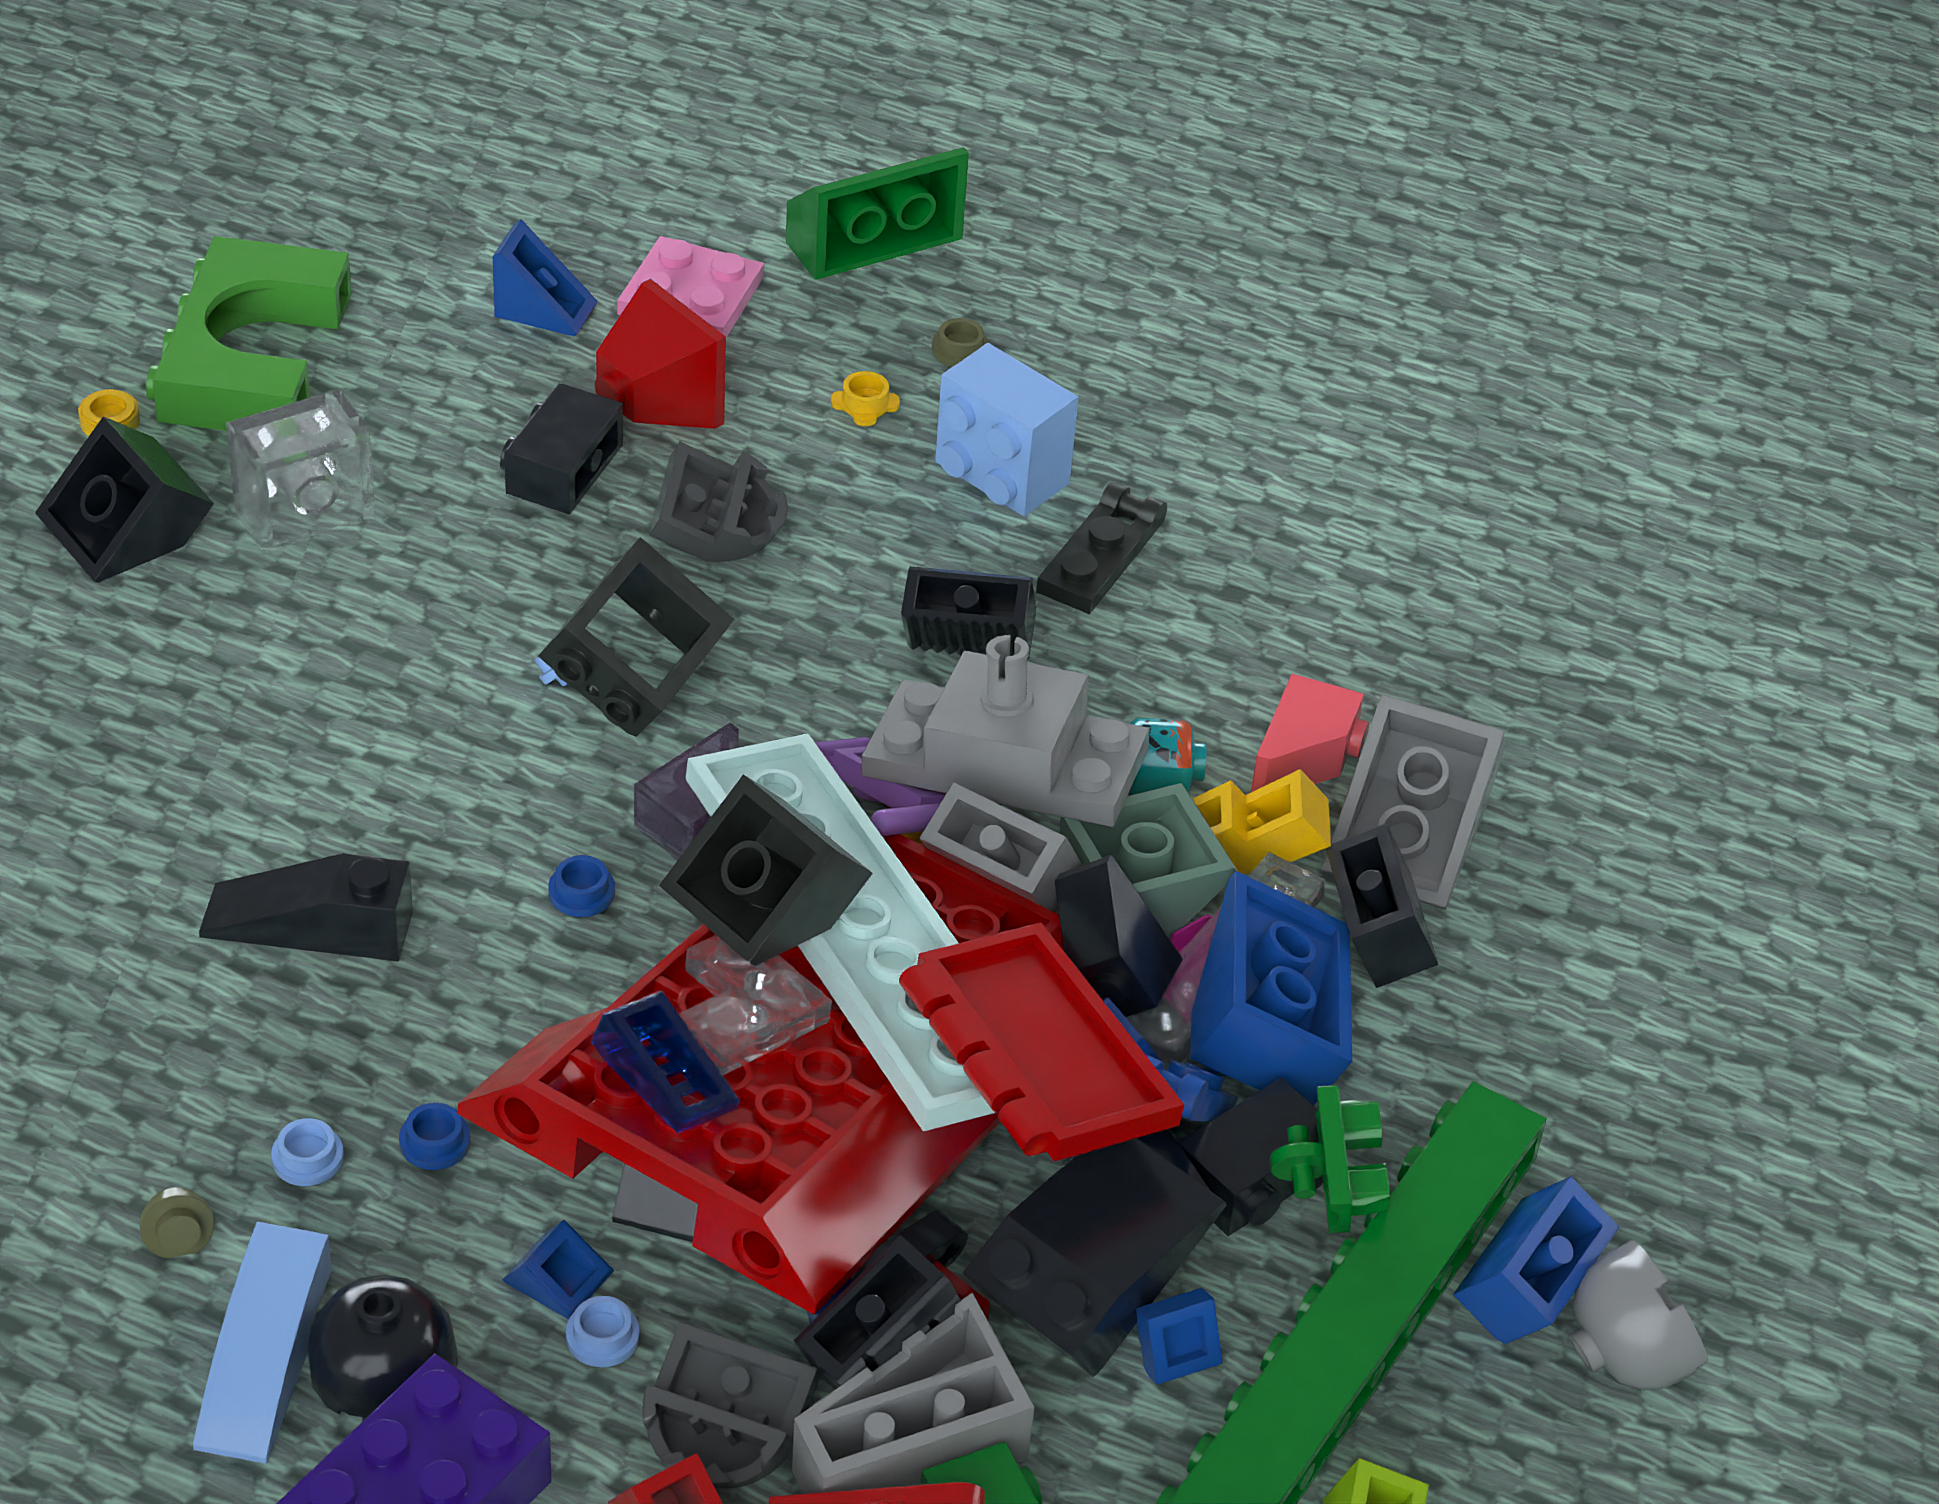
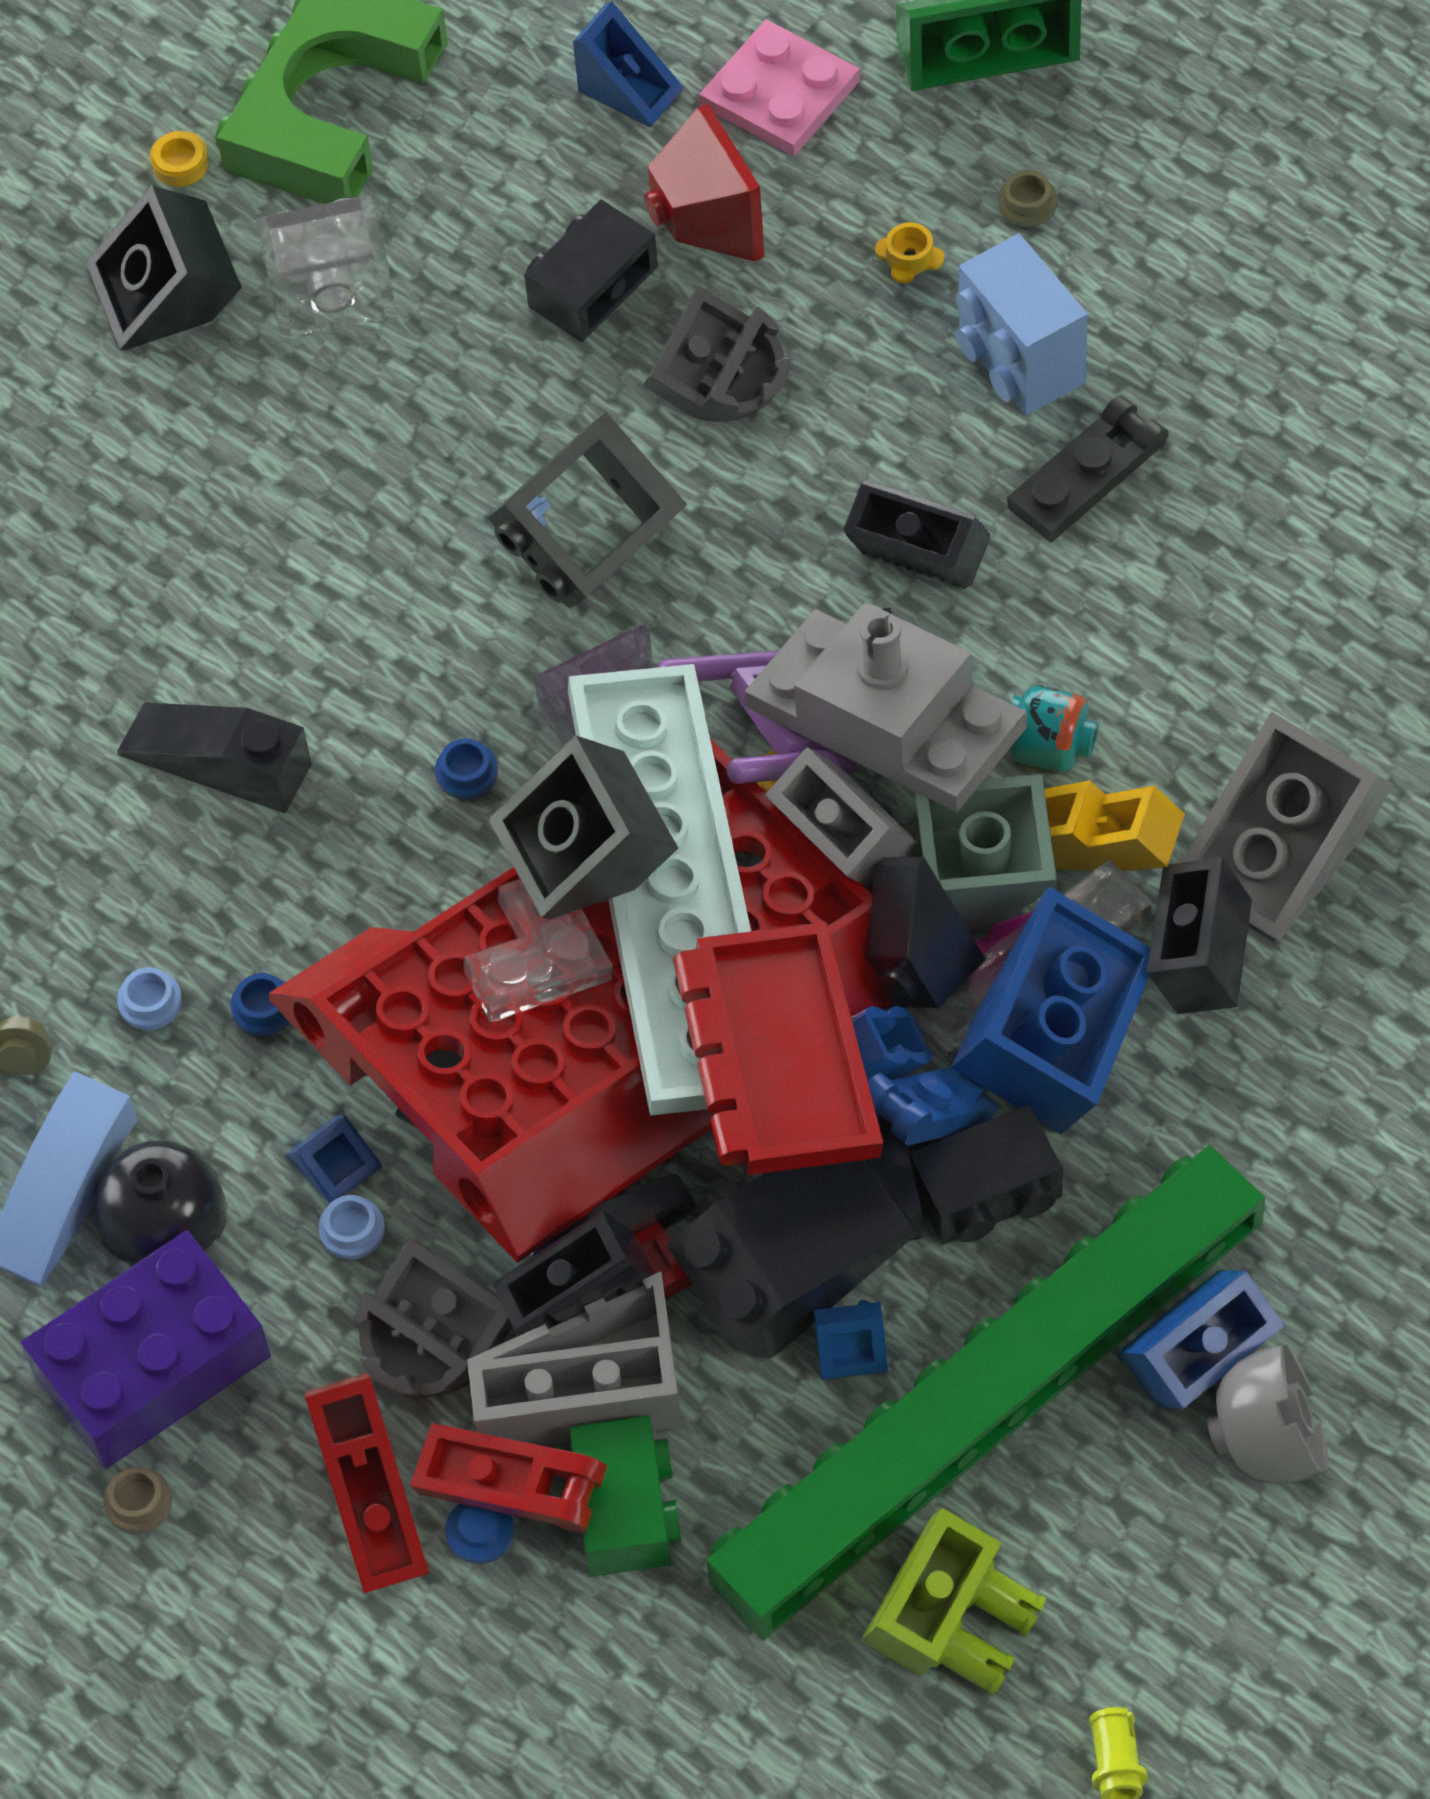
camera: 25 degrees right, 15 degrees up
clear blue slope [591,991,740,1133] -> none
coral slope [1251,673,1369,792] -> none
green hips [1270,1085,1390,1234] -> none

